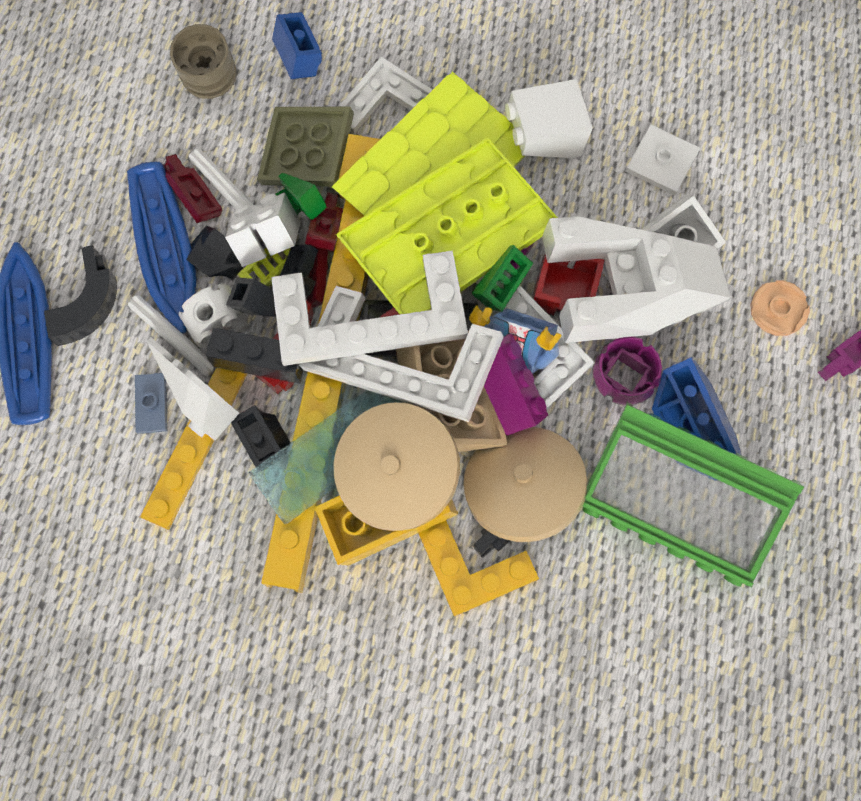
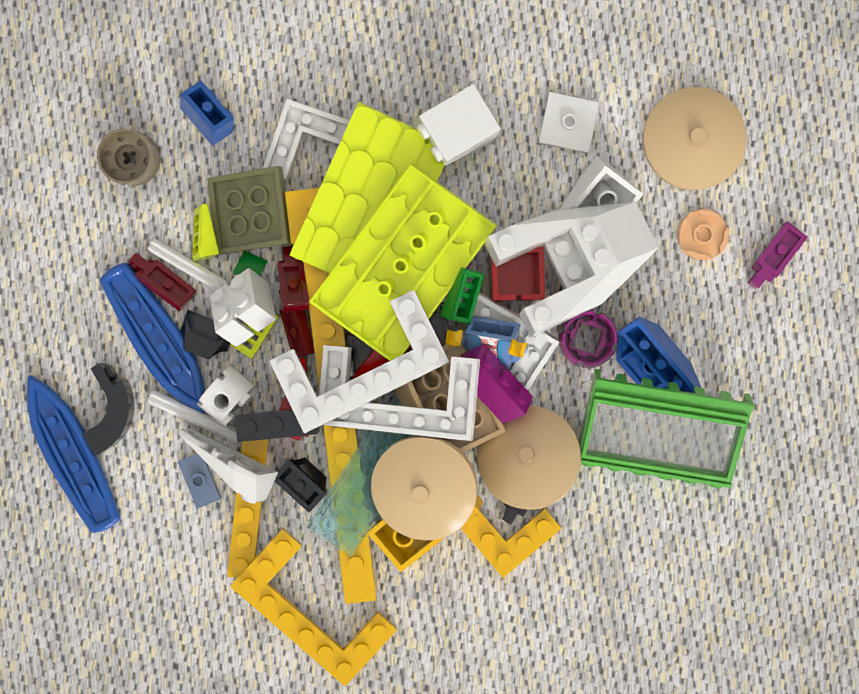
camera: 15 degrees left, 15 degrees up
black arch [226,244,318,317] -> none
green slope [278,173,327,220] -> none
none -> neon yellow slope [192,204,219,261]
none -> yellow plate [230,528,397,686]
none -> tan dish [643,87,747,190]

